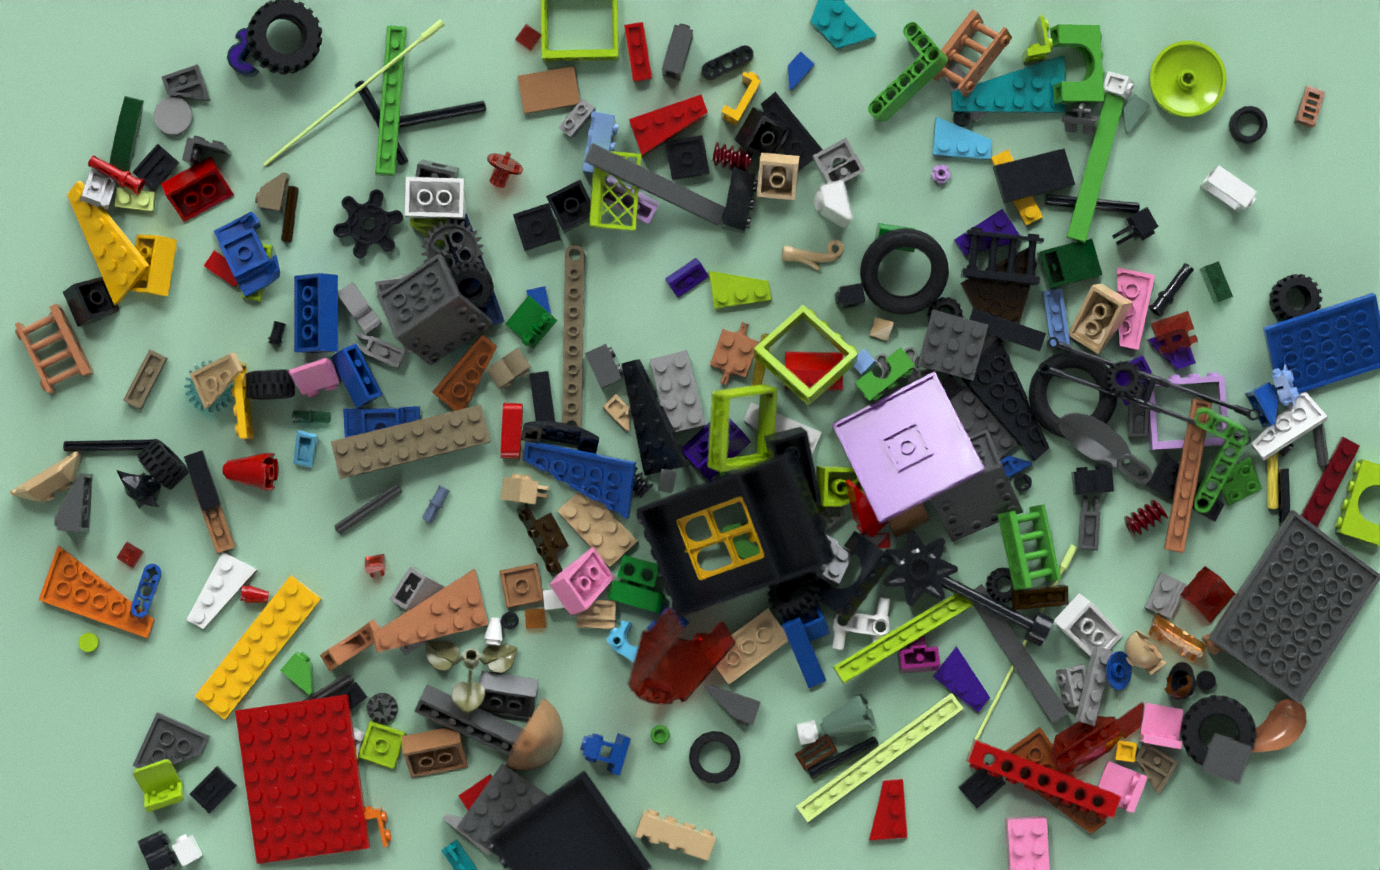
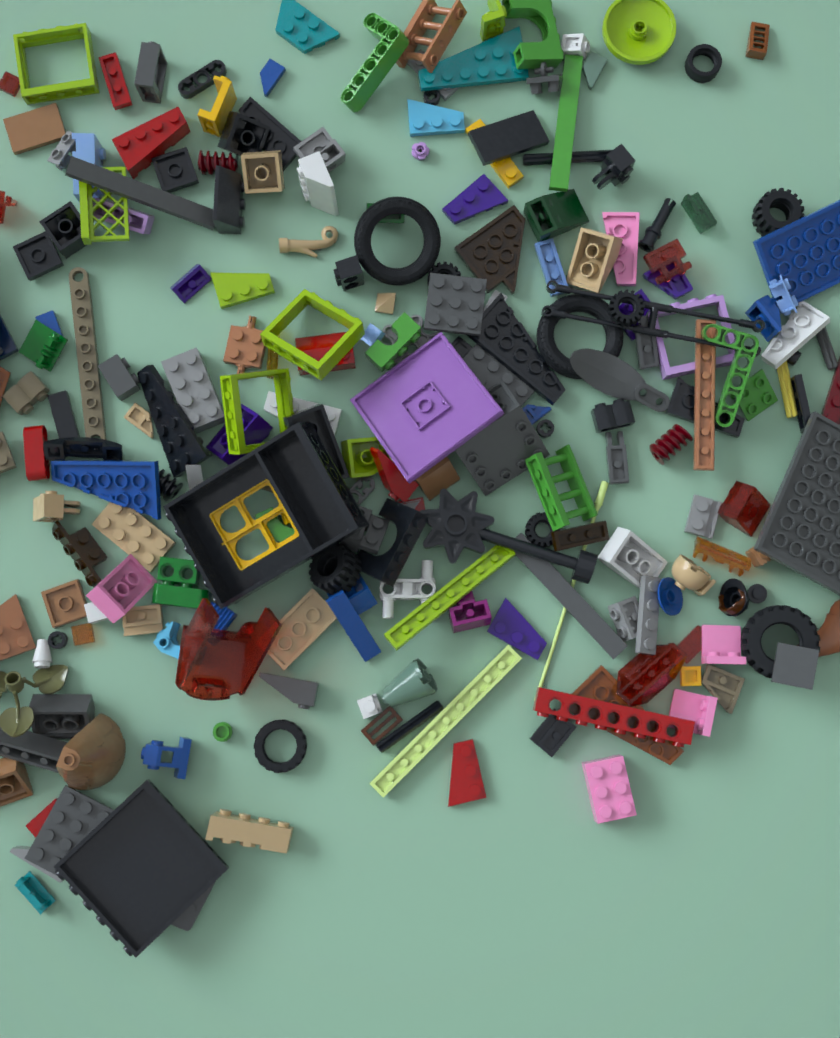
camera: 10 degrees left, 5 degrees down
black fence [960,227,1044,286] -> none
black tile [969,308,1046,352] -> none
white window [1200,165,1257,212] -> none

